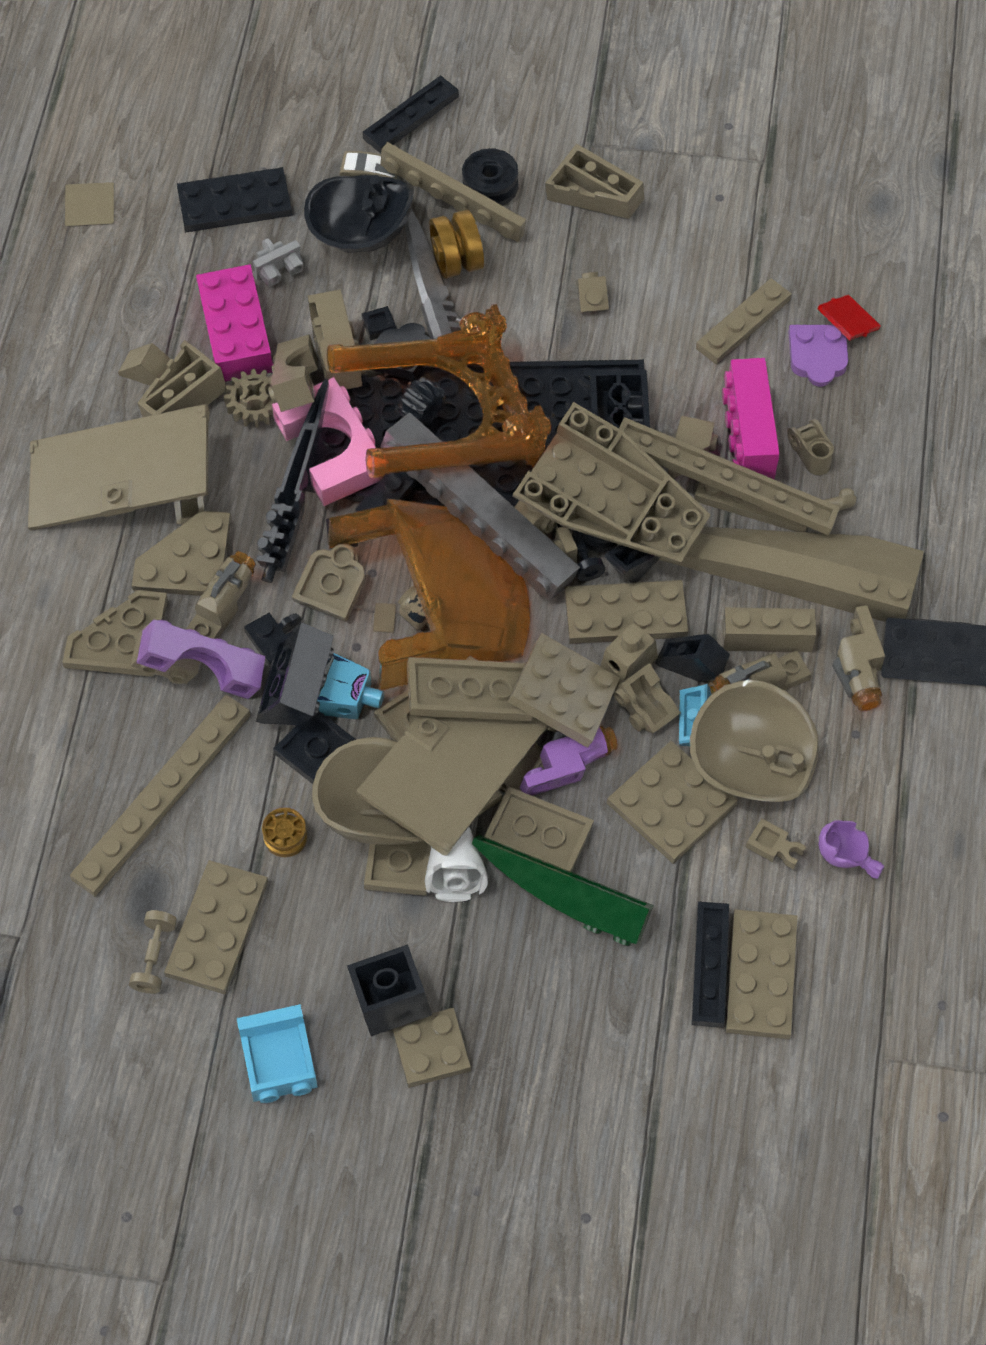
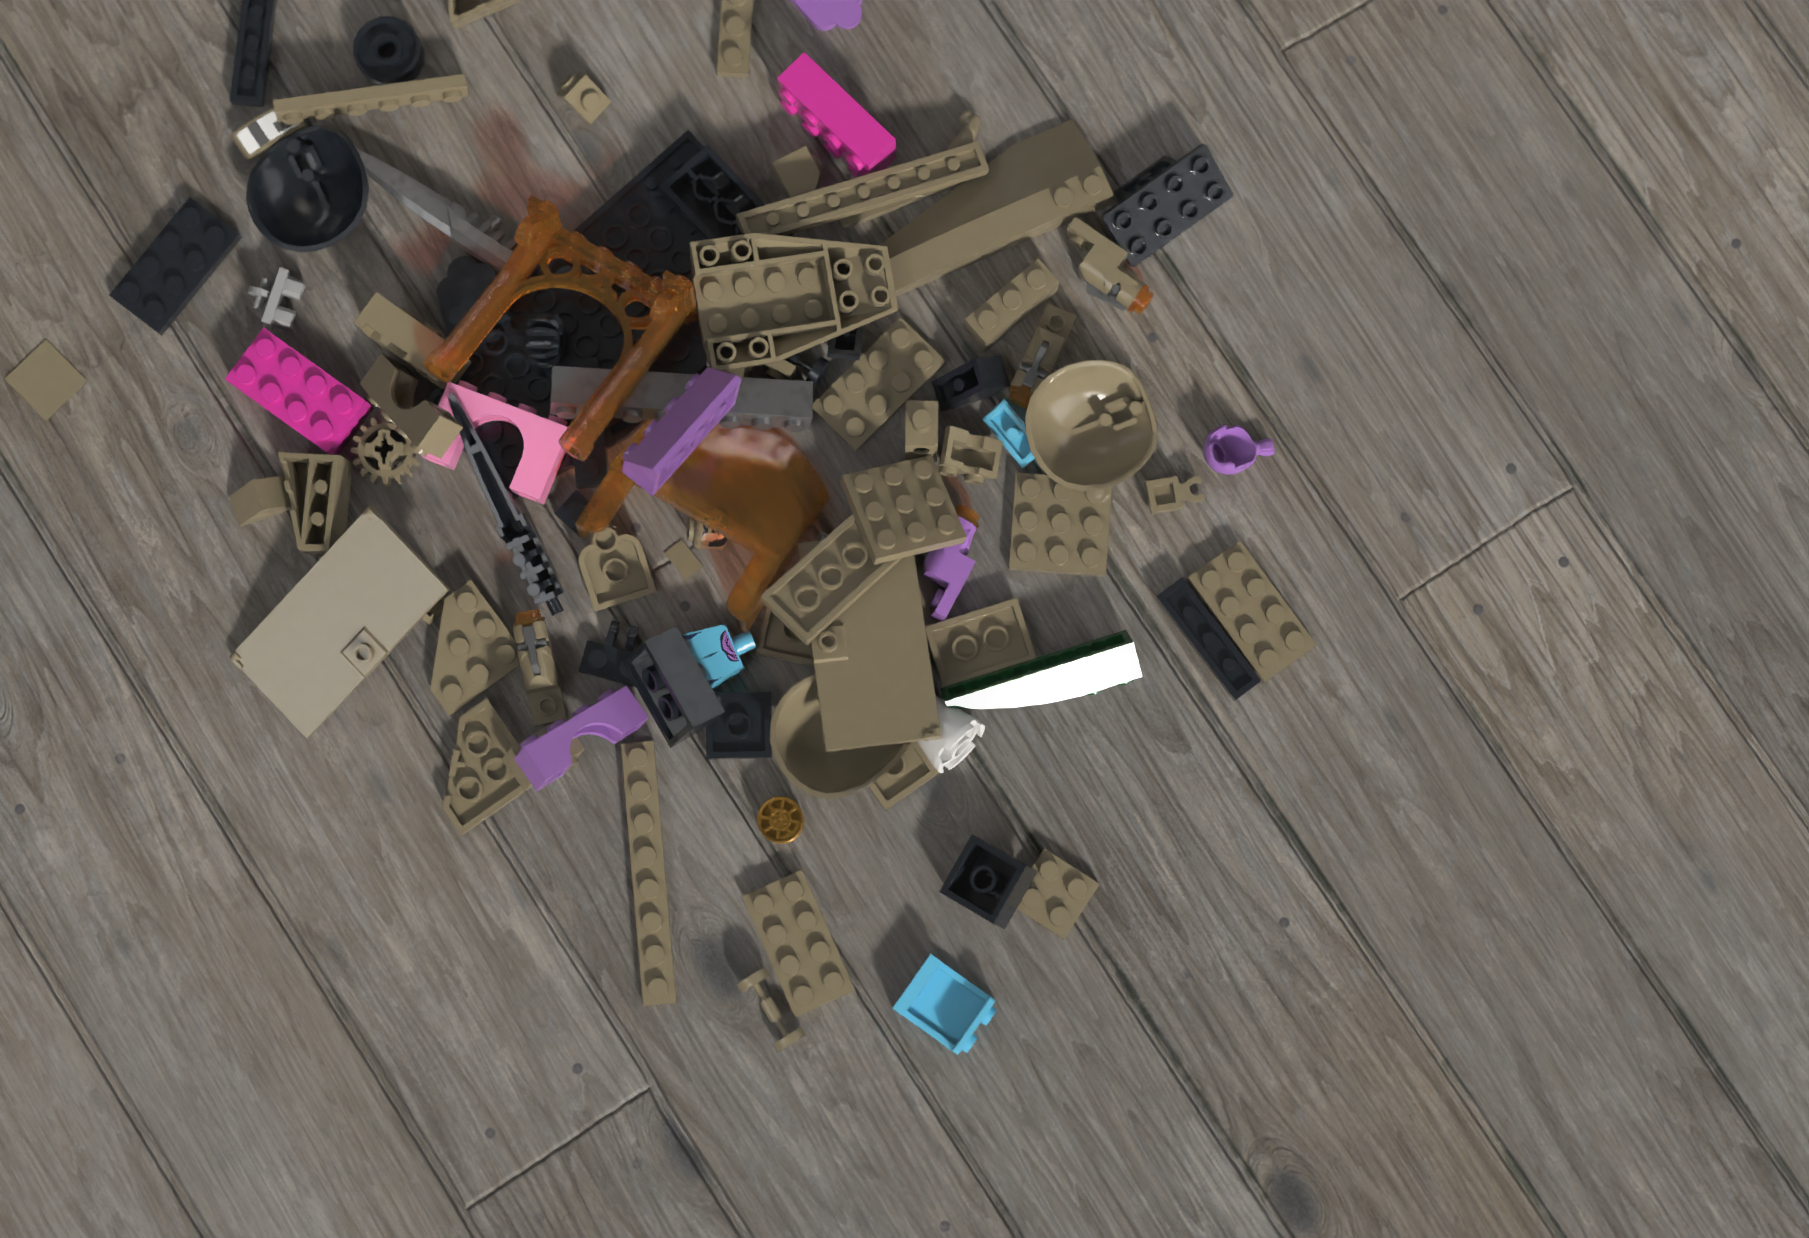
camera: 40 degrees left, 20 degrees up
black tile [361,306,397,341] -> none
pearl gold wheel [429,209,484,278] -> none
dark tan piece [787,419,834,476] -> none
none -> medium lavender slope [622,367,742,496]

